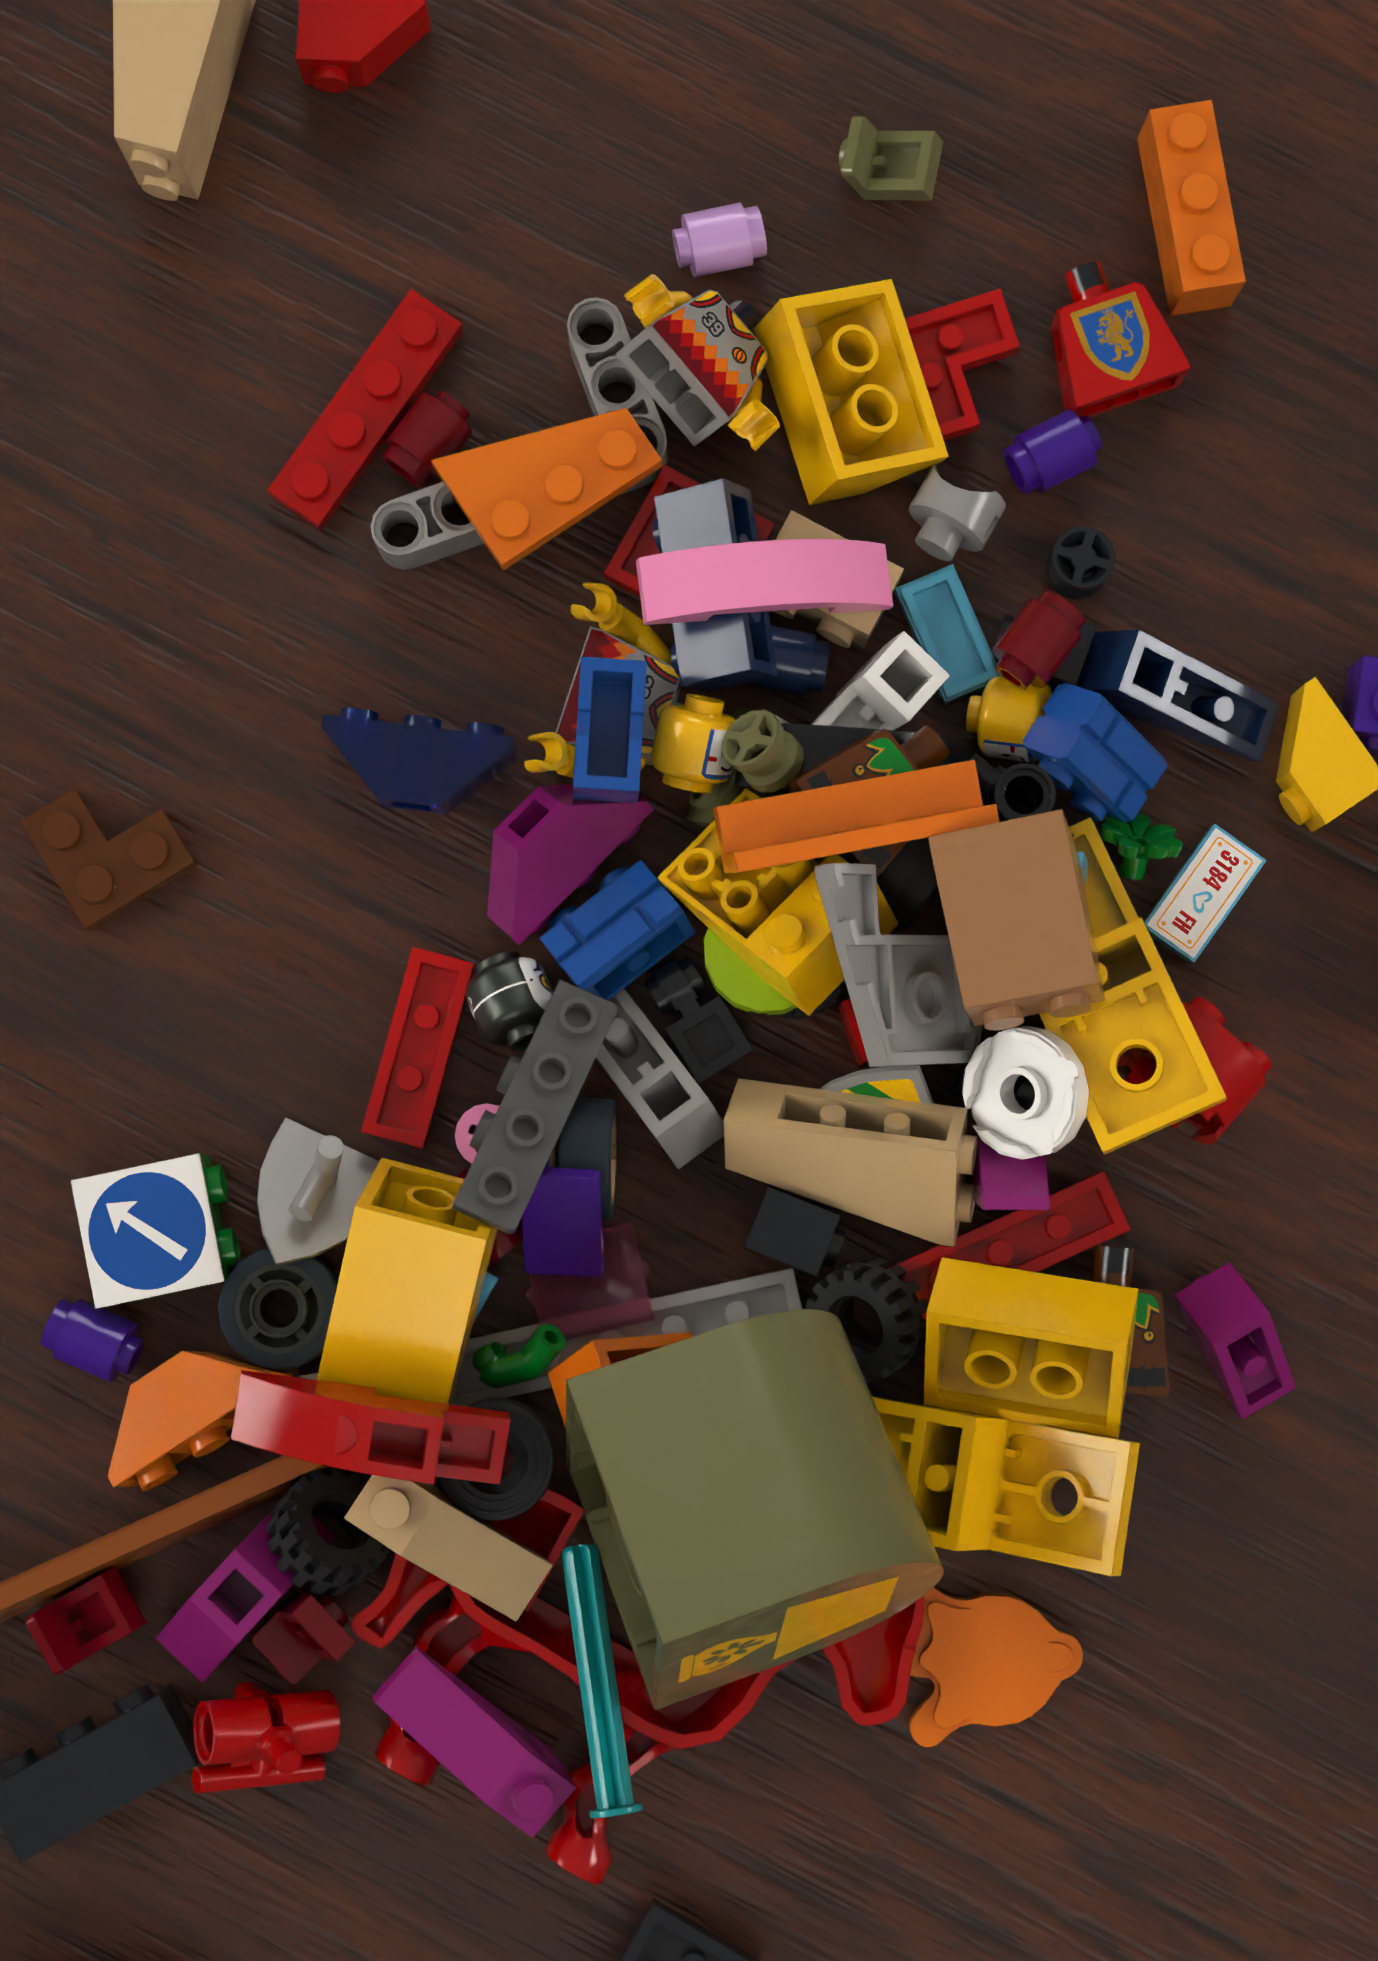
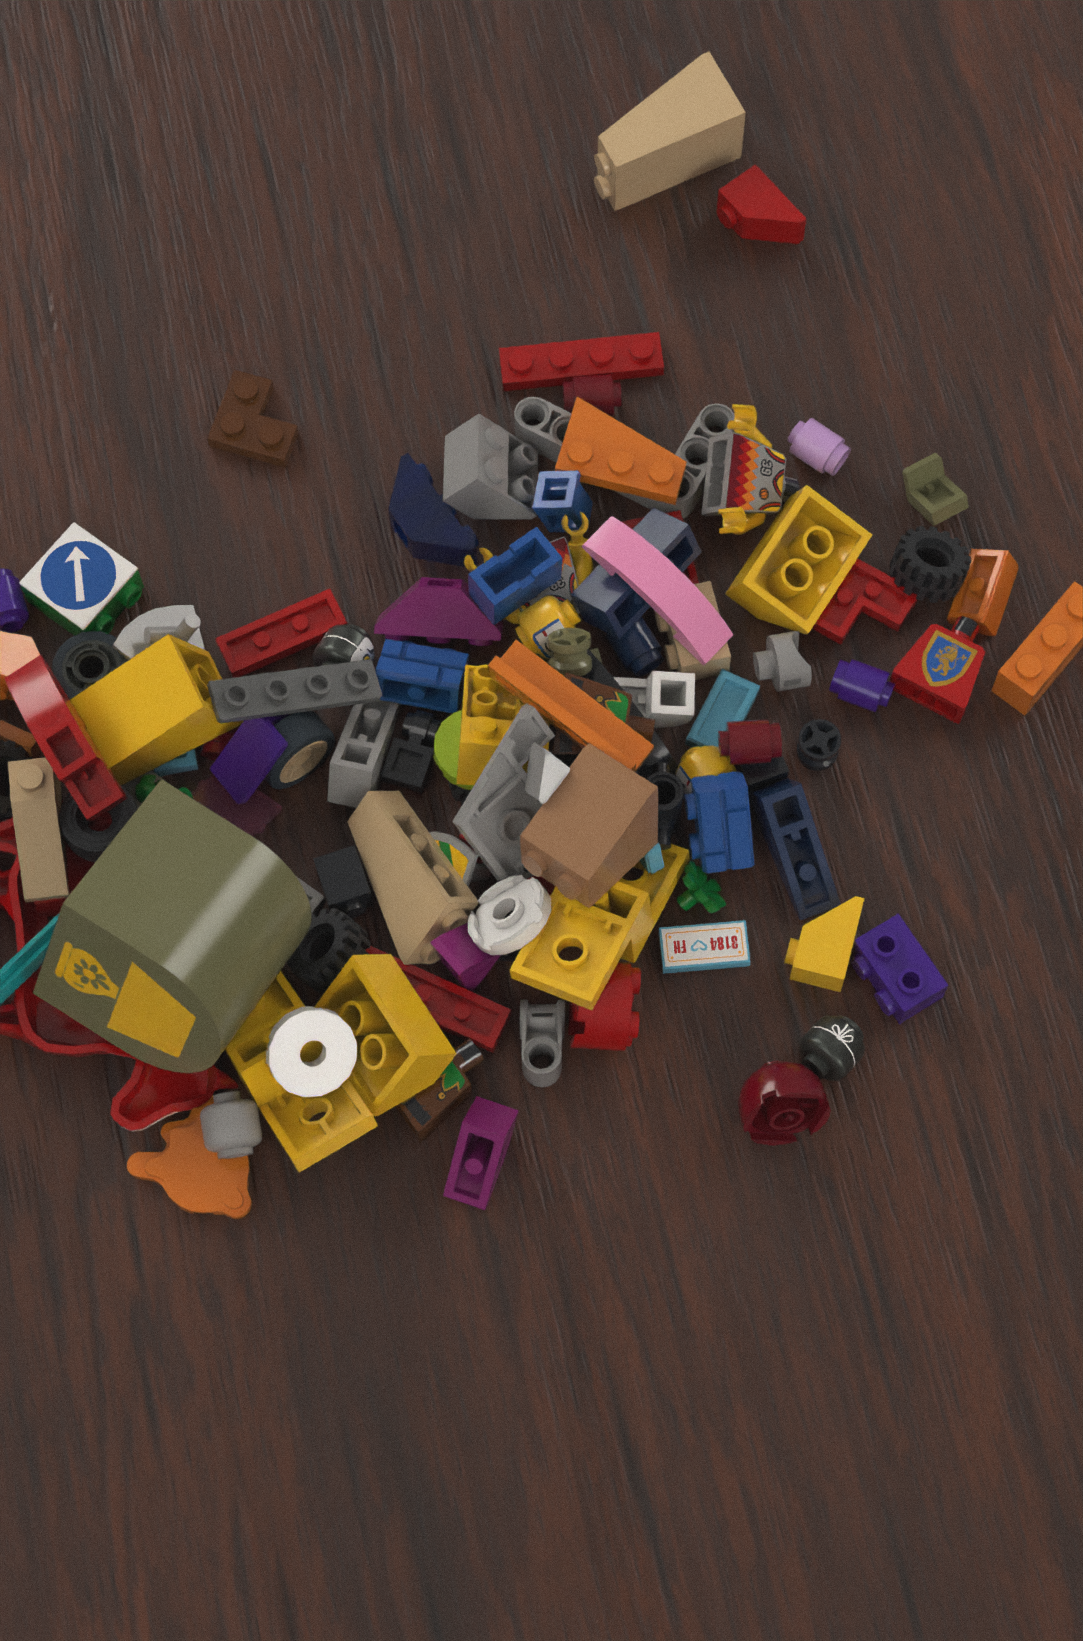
camera: 55 degrees right, 15 degrees down
none -> light grey head [200,1091,262,1159]
none -> white tile [266,1006,357,1097]
none -> light grey slope [443,414,538,519]
none -> light grey piece [520,999,565,1087]
none -> light grey slope [524,742,570,804]
none -> blue brick [533,470,593,532]
none -> black tyre [889,526,971,603]
none -> orange slope [947,549,1019,636]

